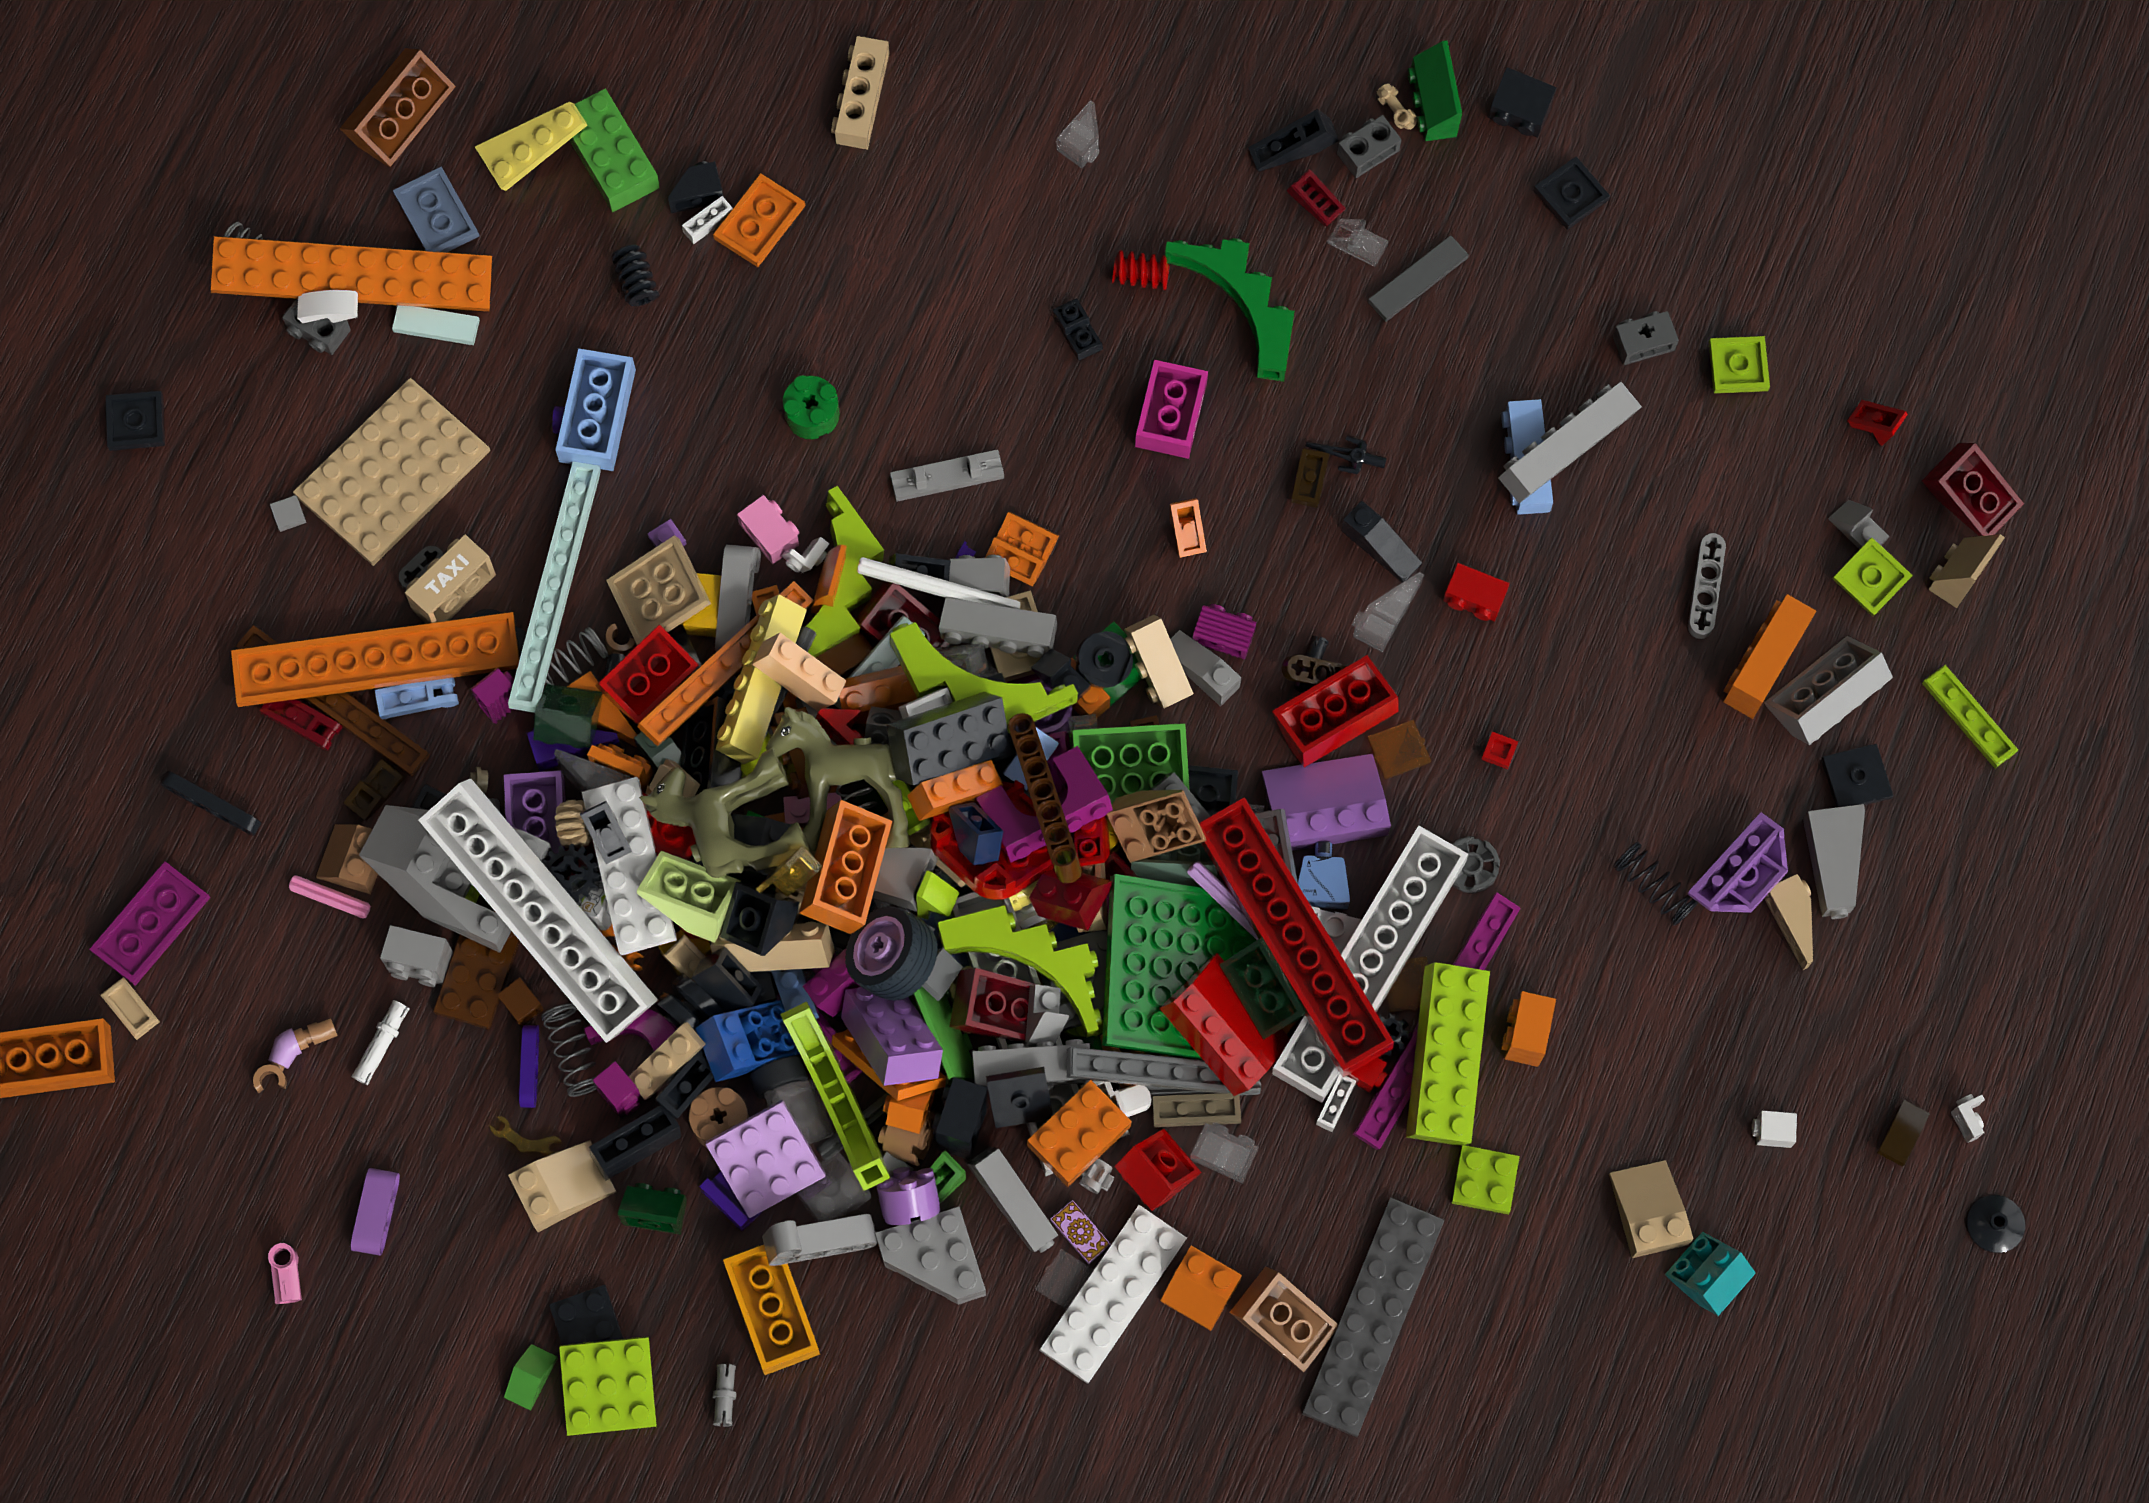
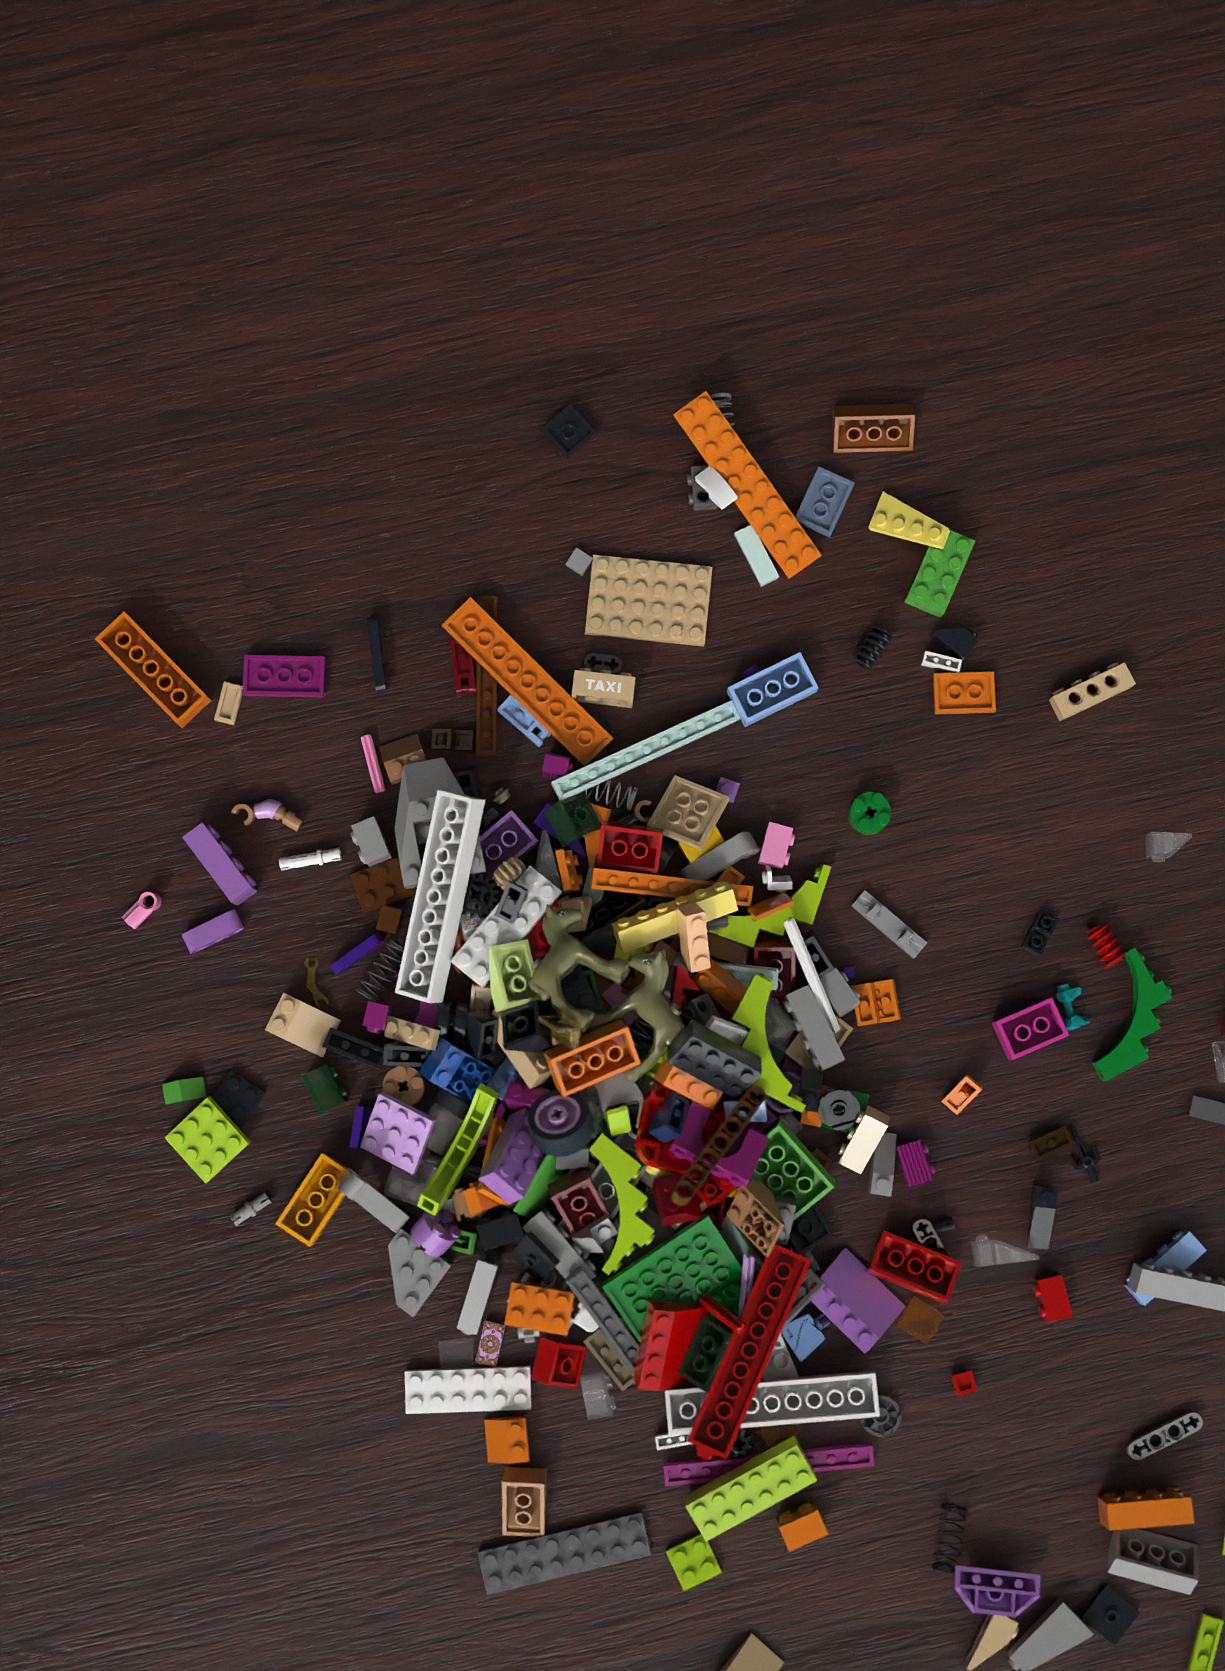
camera: 55 degrees right, 10 degrees up
none -> medium lavender brick [182,822,257,906]
none -> red axle [699,1294,746,1334]
none -> teal piece [1056,984,1090,1031]

